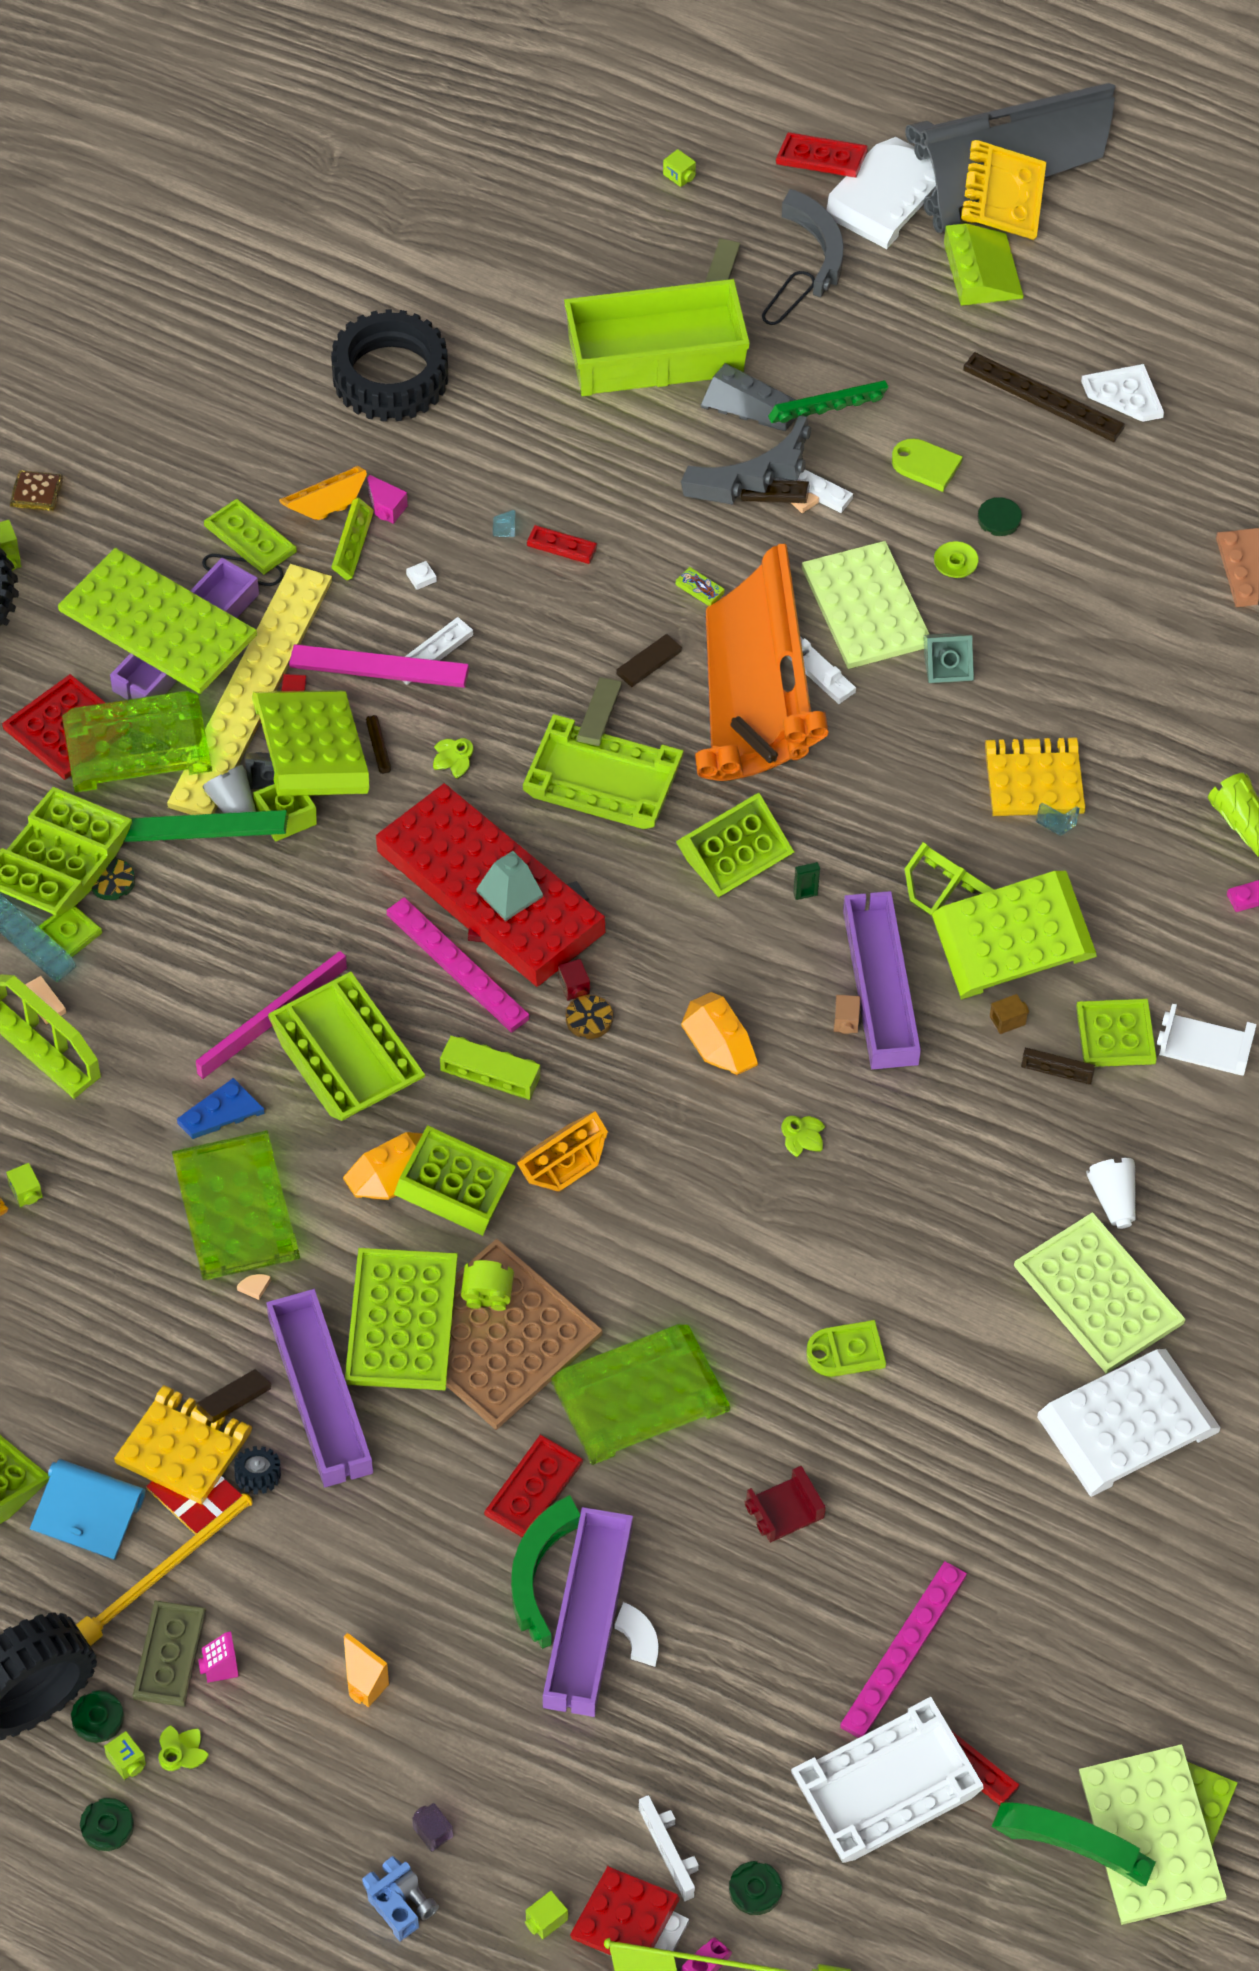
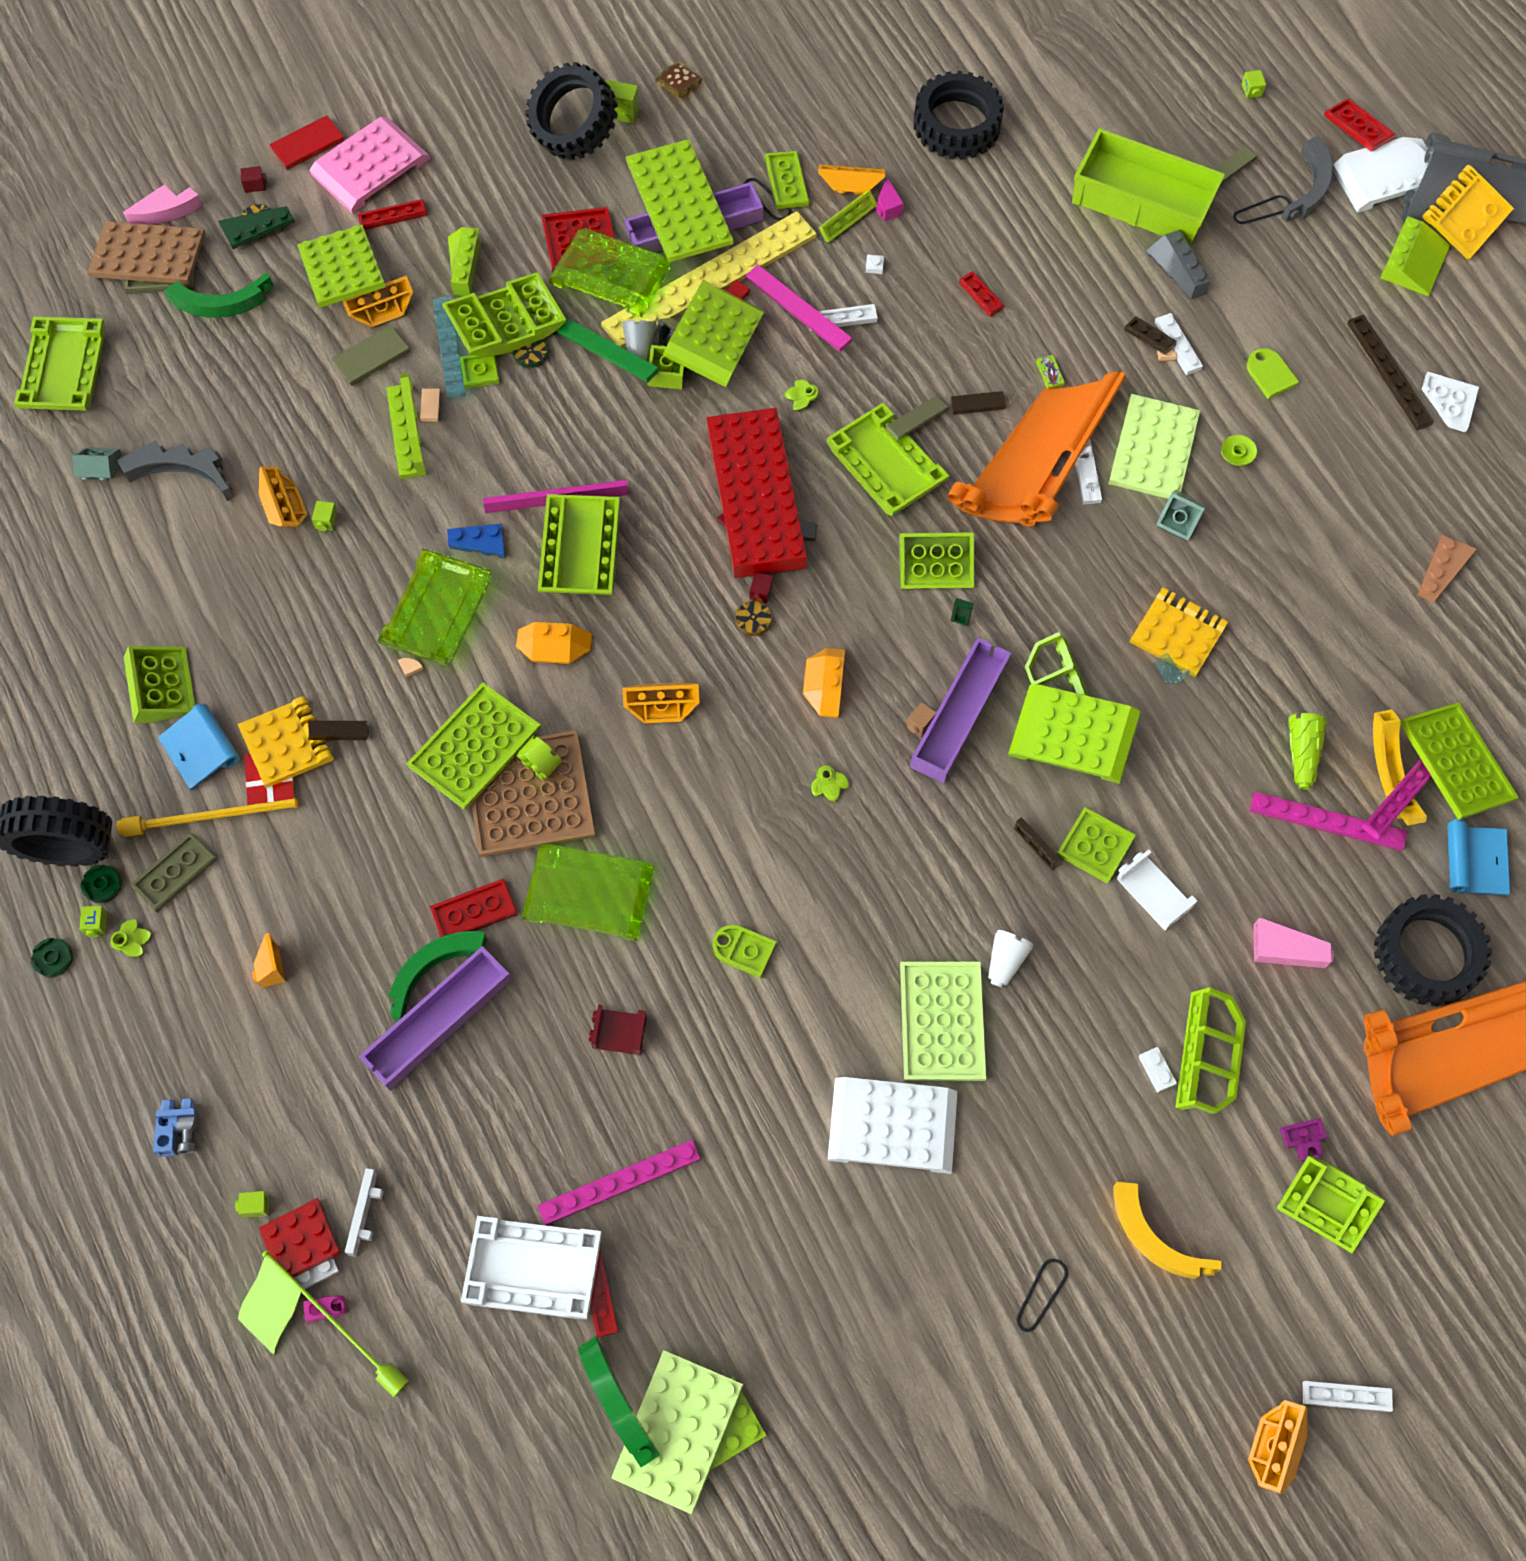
camera: 35 degrees right, 10 degrees up
dark pink slope [198,1631,238,1683] -> none
black wheel [234,1446,281,1494] -> none
medium lavender piece [266,1289,373,1488] -> none
dark brown axle [366,715,391,774] -> none
dark pink plate [386,897,529,1033] -> none
lime slope [394,1125,516,1236] -> none
clear purple brick [412,1803,453,1852] -> none
lime brick [440,1036,540,1100] -> none
sand green slope [477,851,543,921] -> none
clear light blue slope [493,510,516,537] -> none
white tile [615,1602,658,1667] -> none
dark grey arch [681,416,811,505] -> none
dark green tile [729,1861,782,1915] -> none
dark brown axle [730,716,778,763] -> none
green plate [768,380,889,423] -> none
dark green tile [978,497,1022,536] -> none
pearl gold brick [990,994,1029,1034] -> none

